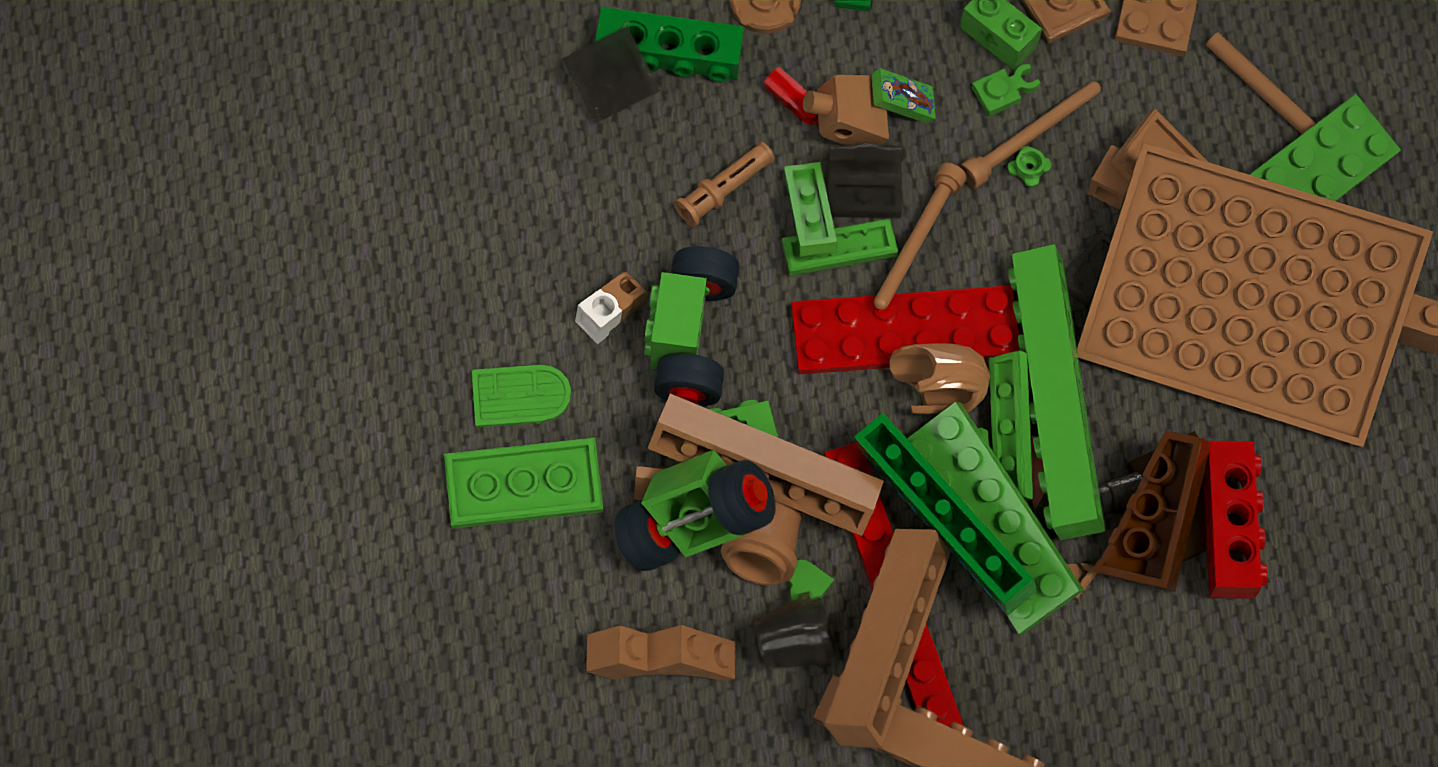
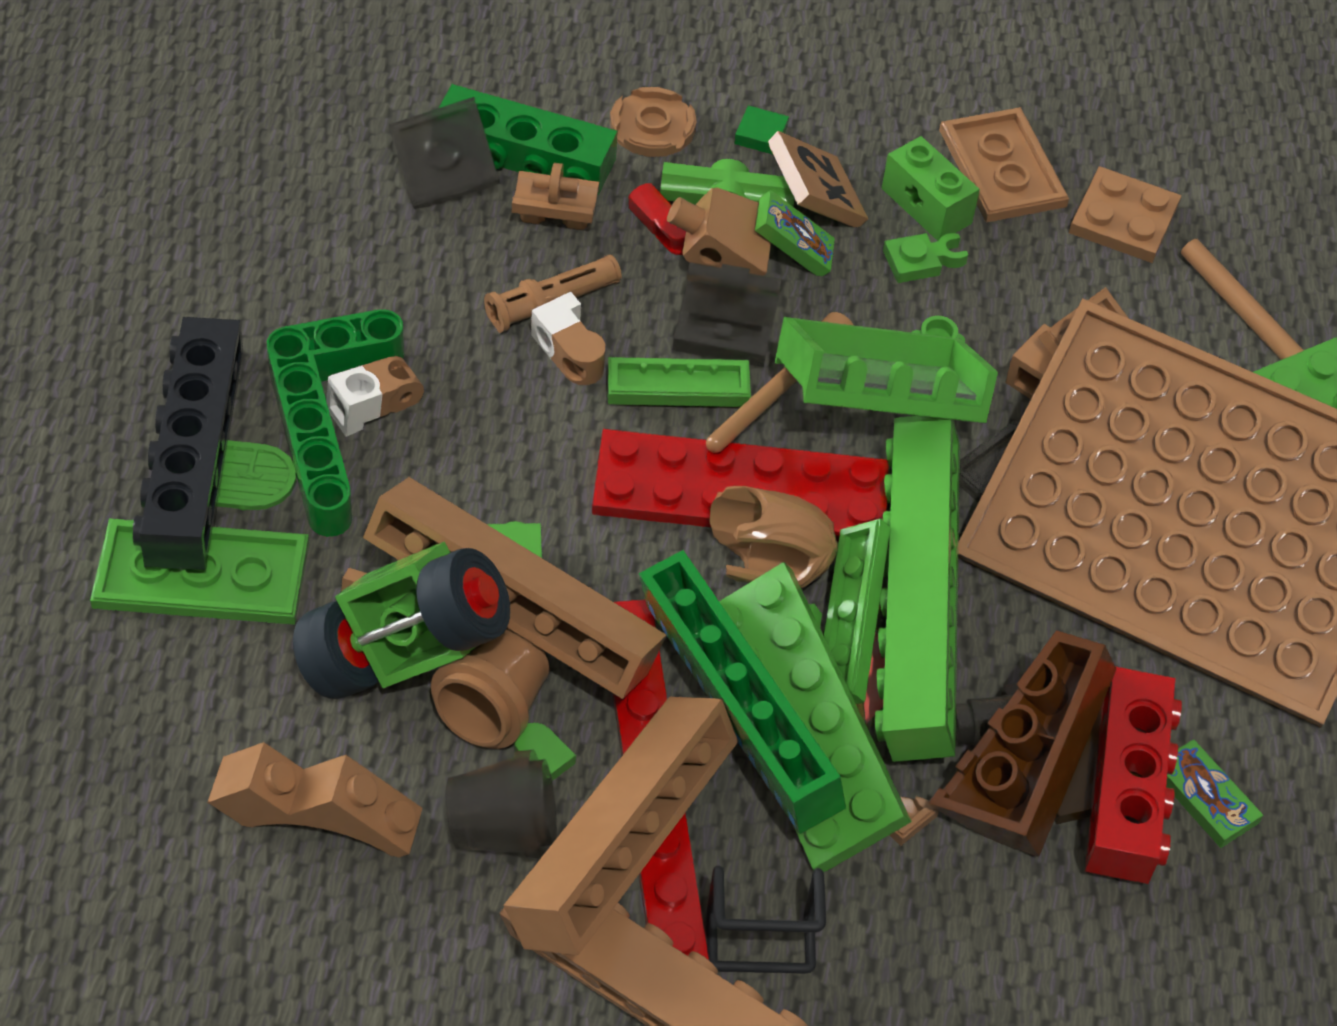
camera: 10 degrees right, 15 degrees down
brick [644,246,739,407] -> none
bright green plate [784,162,837,256] -> none
medium nougat piece [959,81,1101,189] -> none
none -> black brick [133,317,243,570]
none -> green beam [267,309,404,537]
none -> medium nougat hips [512,163,599,230]
none -> leg [531,292,605,385]
none -> bright green piece [660,159,794,206]
none -> black piece [706,865,826,974]
none -> medium nougat tile [768,131,868,227]
none -> bright green window [775,317,998,423]
none -> tile [1166,739,1263,848]

